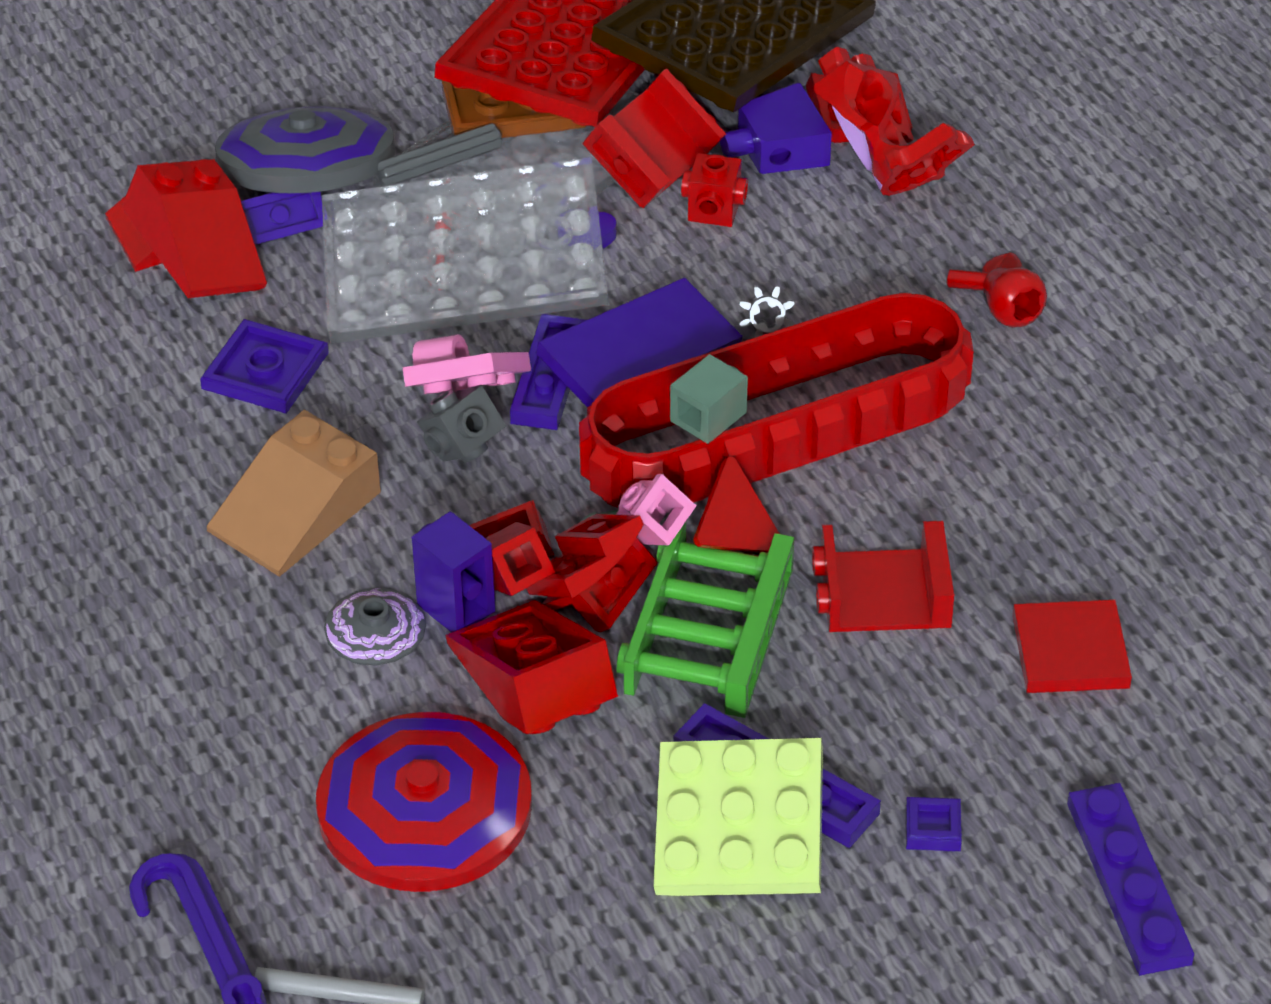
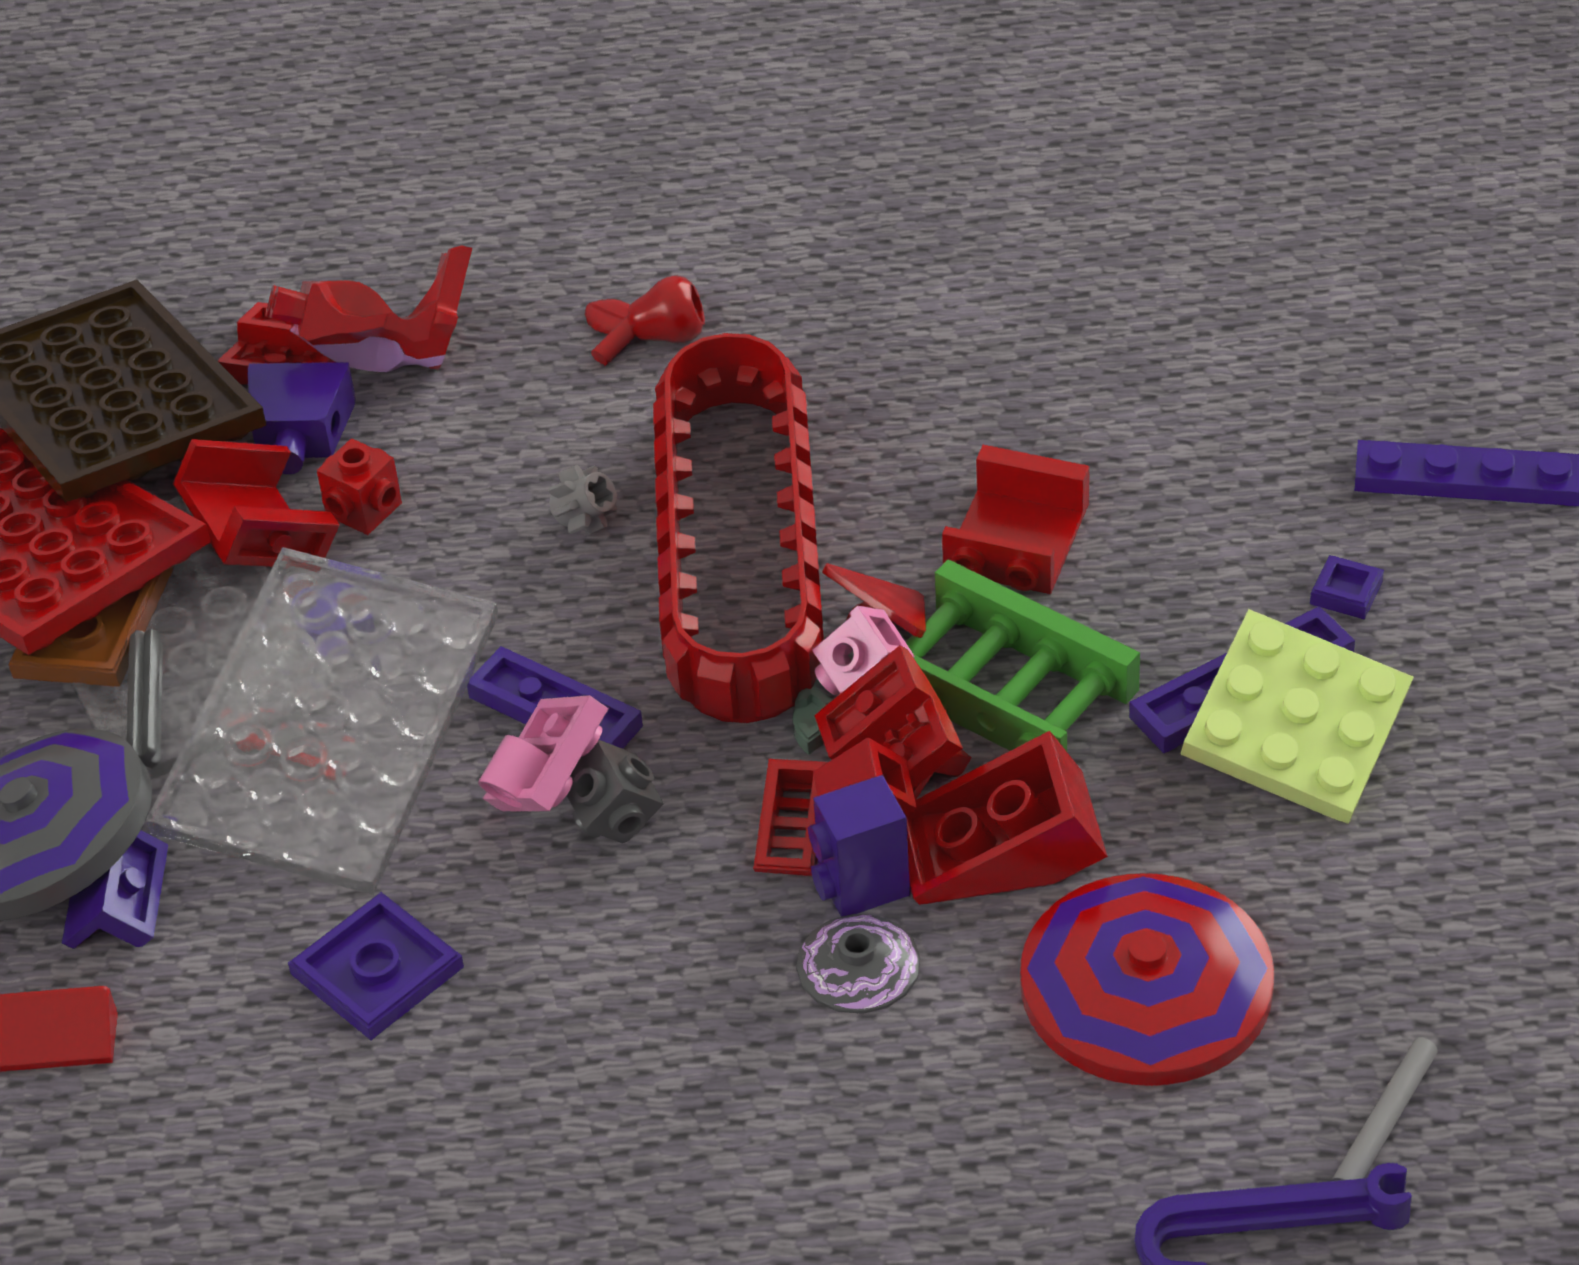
camera: 65 degrees left, 0 degrees up
red slope [121,159,267,298] -> none
medium nougat slope [207,409,381,577] -> none
dark purple tile [536,277,743,407] -> none
sand green brick [670,354,748,444] -> none
red tile [1012,600,1132,693] -> none

